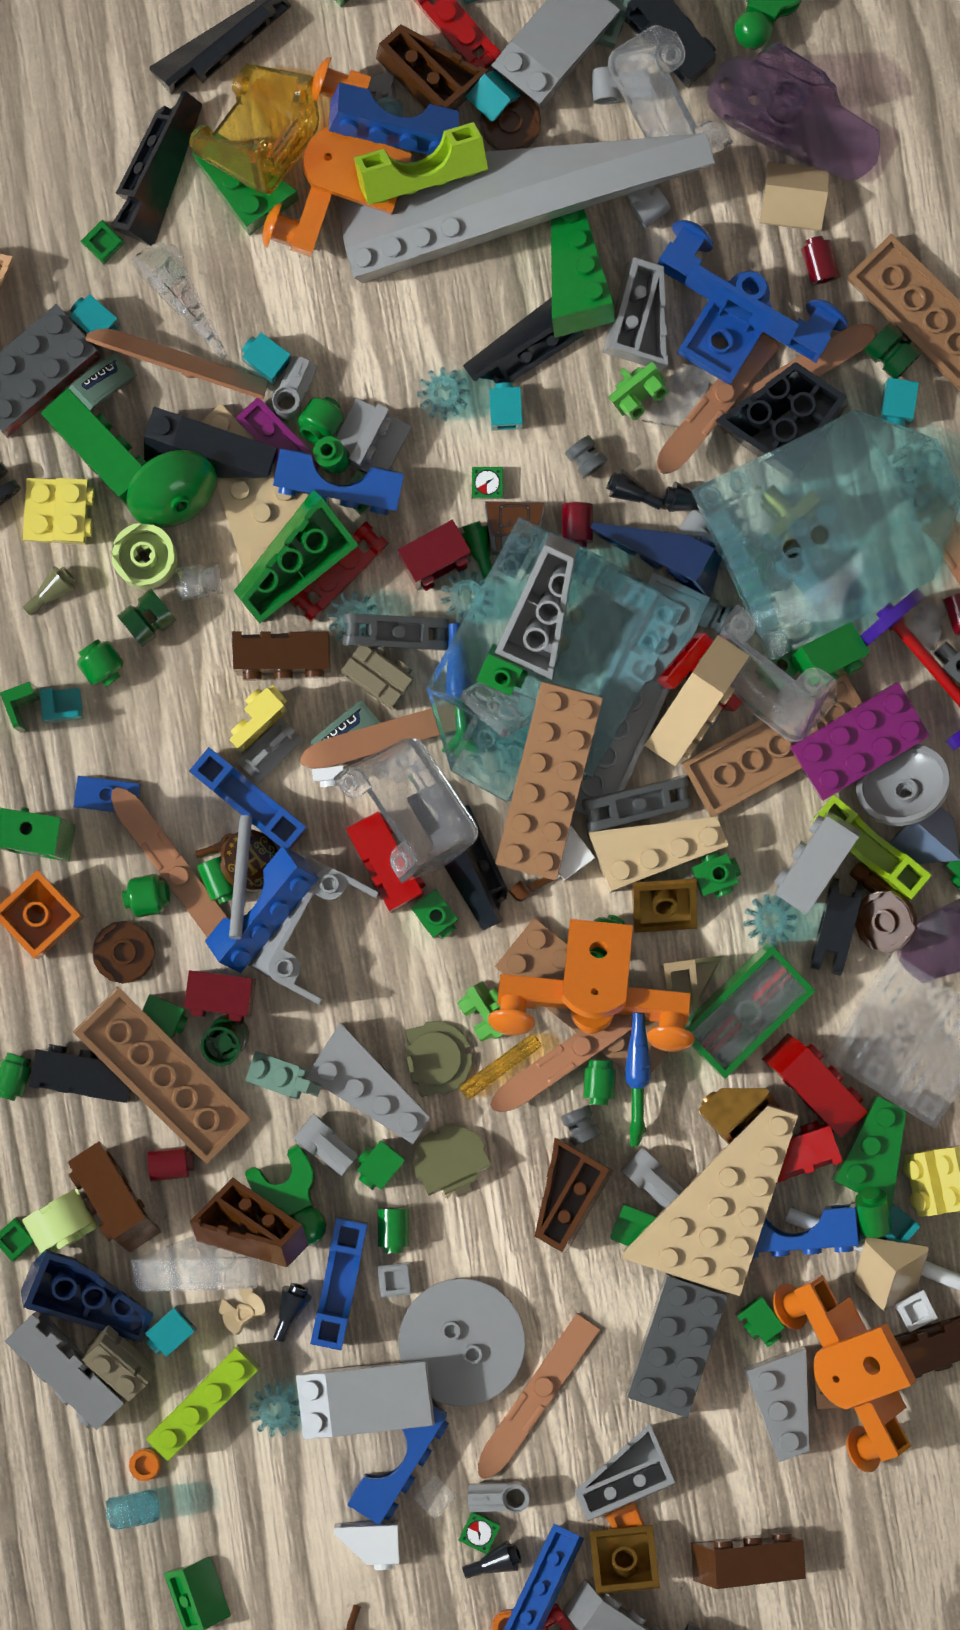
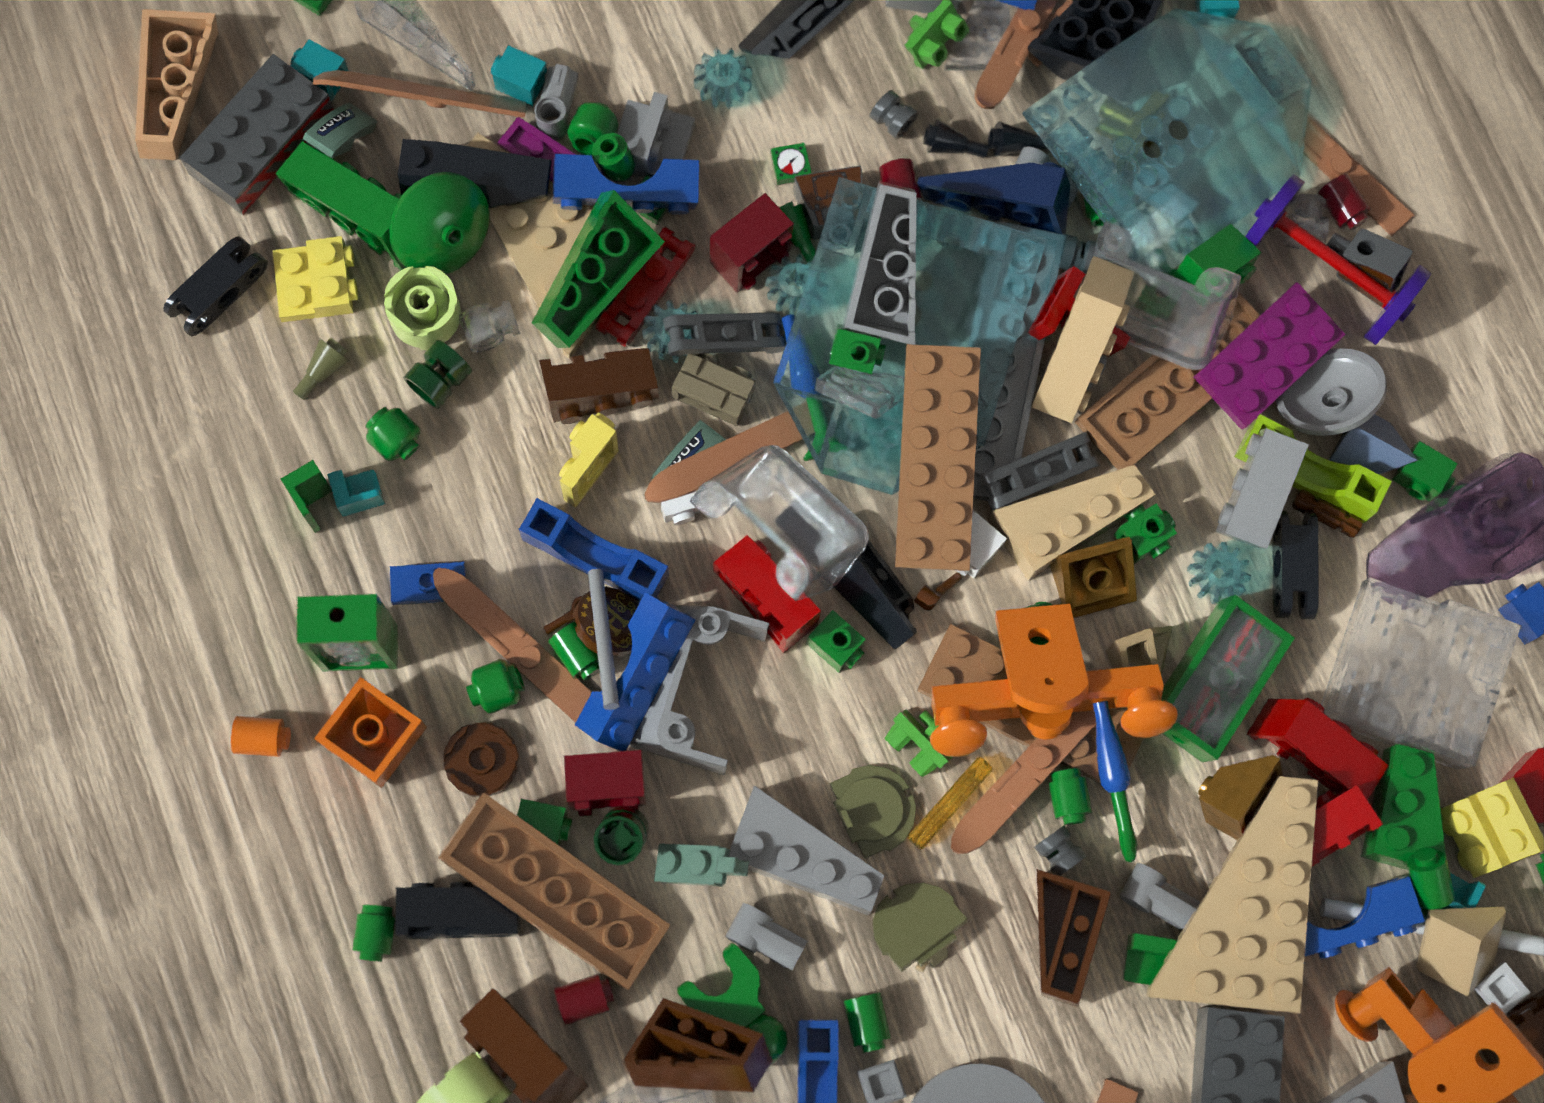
camera: 20 degrees left, 10 degrees down
light grey hinge [237,718,303,783] -> none
green brick [356,1140,405,1190] -> none
teal brick [489,382,522,431] -> none
green brick [735,1295,785,1347] -> none
tile [855,890,917,953] -> none

